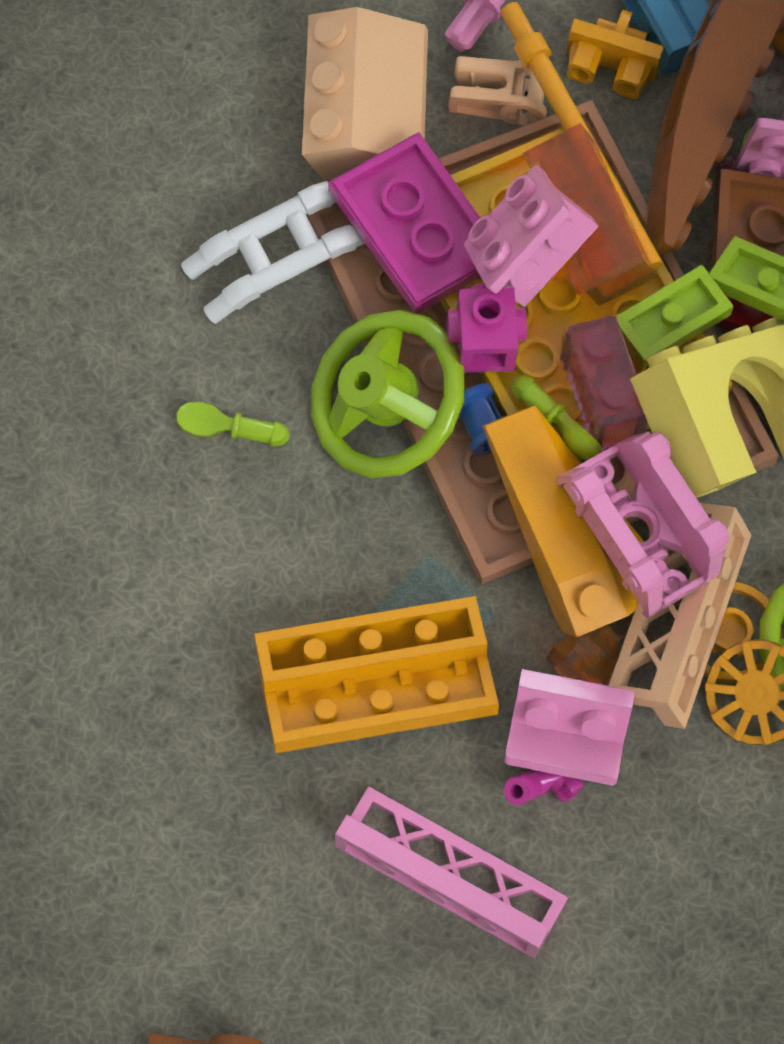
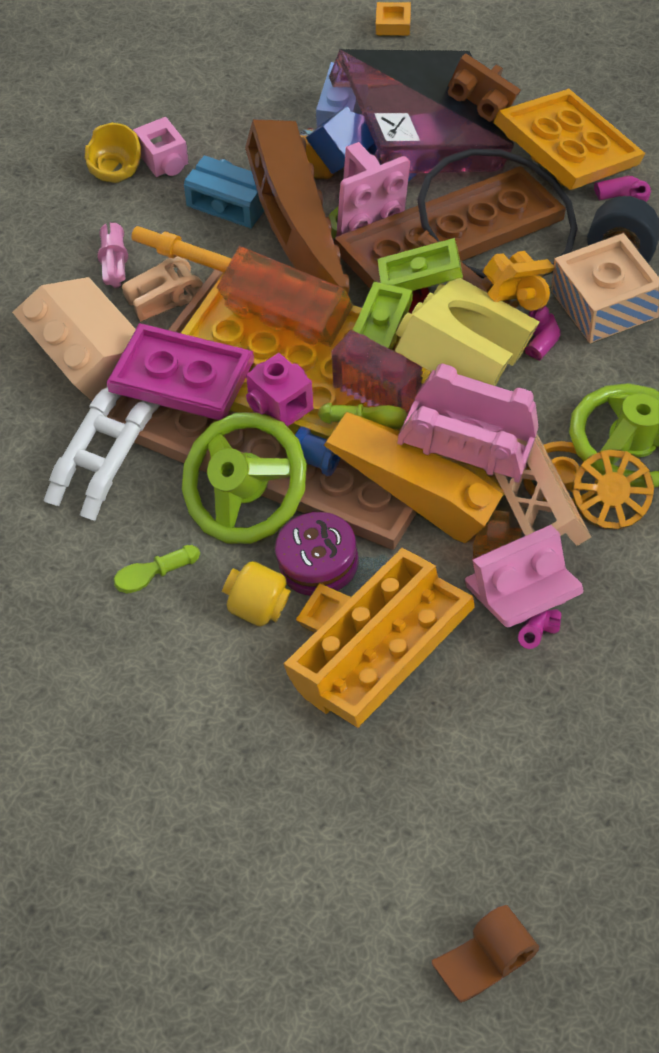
camera: 30 degrees left, 15 degrees down
bright pink fence [334,786,568,959] -> none
bright pink bracket [464,165,599,307] -> none
light orange hips [566,10,664,100] -> none
none -> yellow head [222,561,291,627]
none -> magenta head [275,512,359,596]
none -> light orange plate [296,583,351,633]

